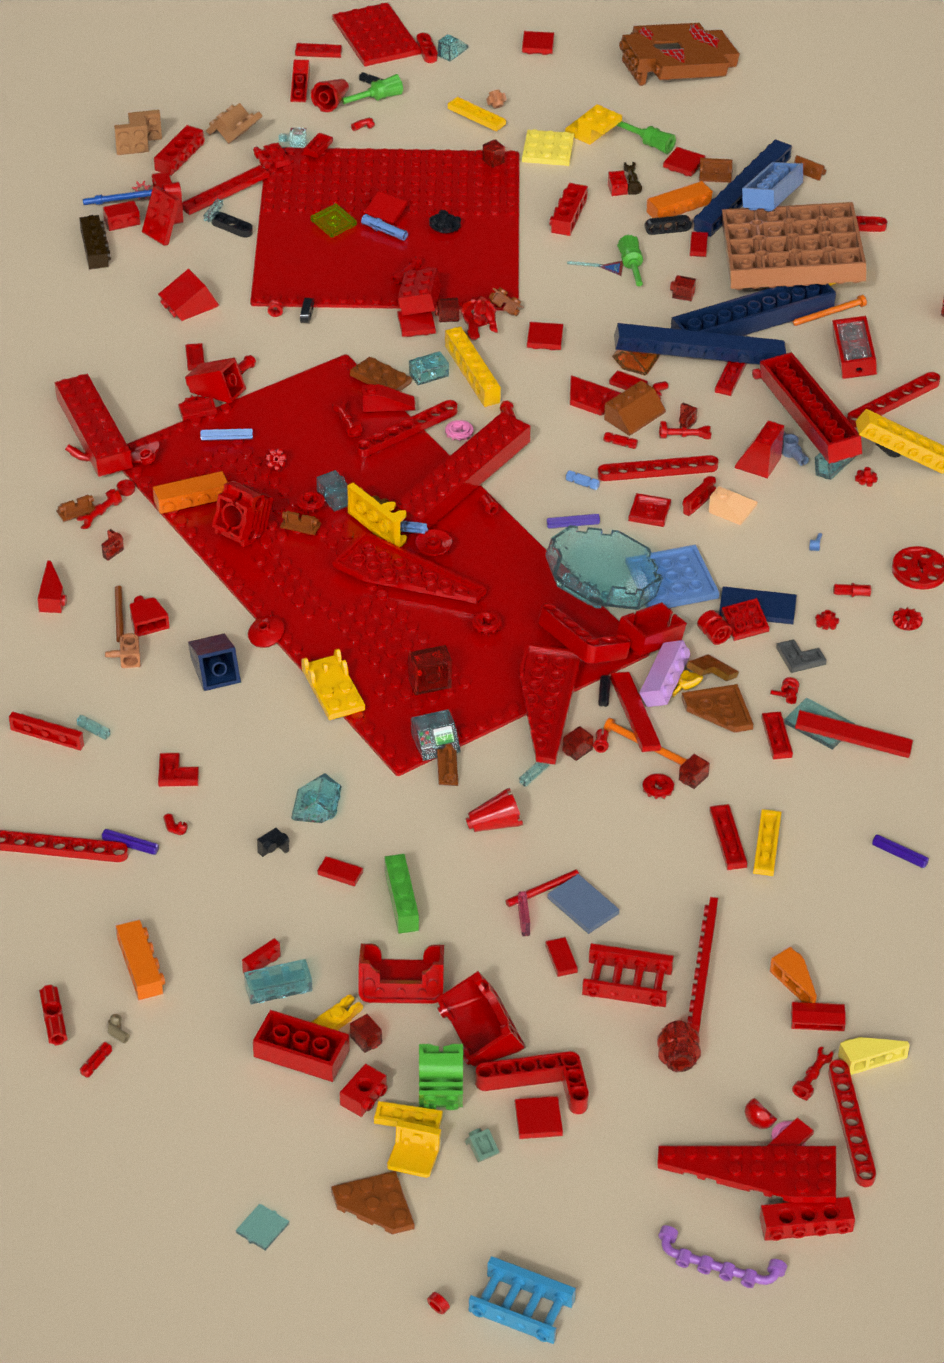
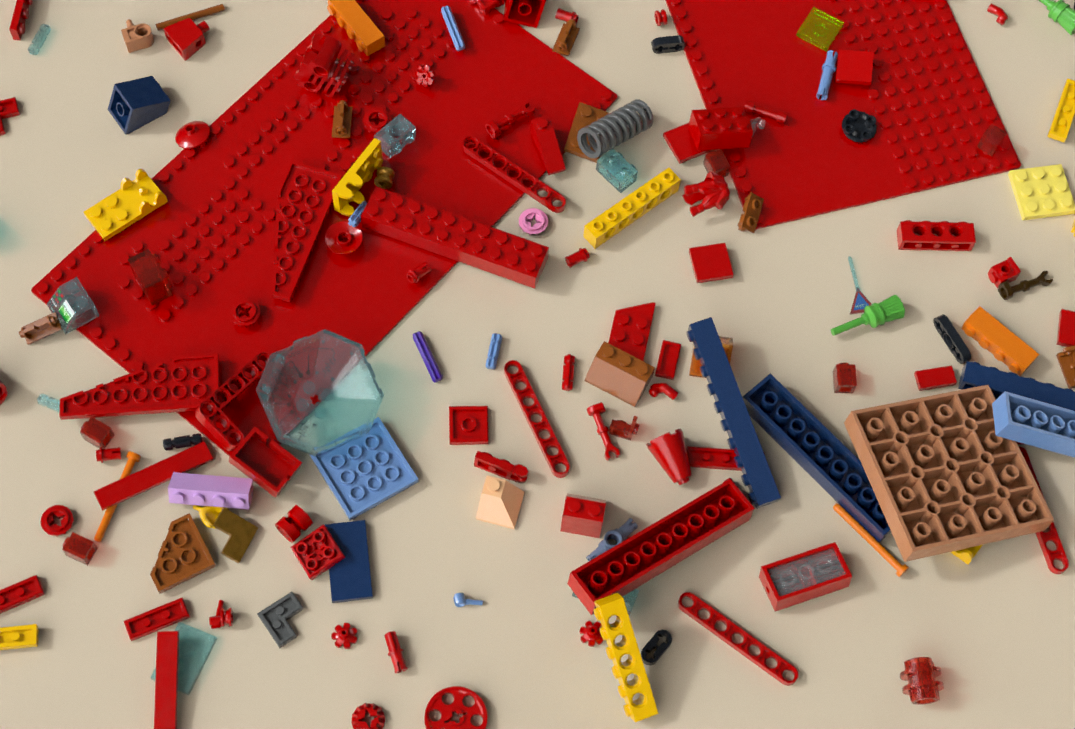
camera: 70 degrees right, 20 degrees up
none -> dark orange hinge [552,19,580,56]
none -> dark grey piece [577,99,653,159]
none -> red cone [646,428,692,485]

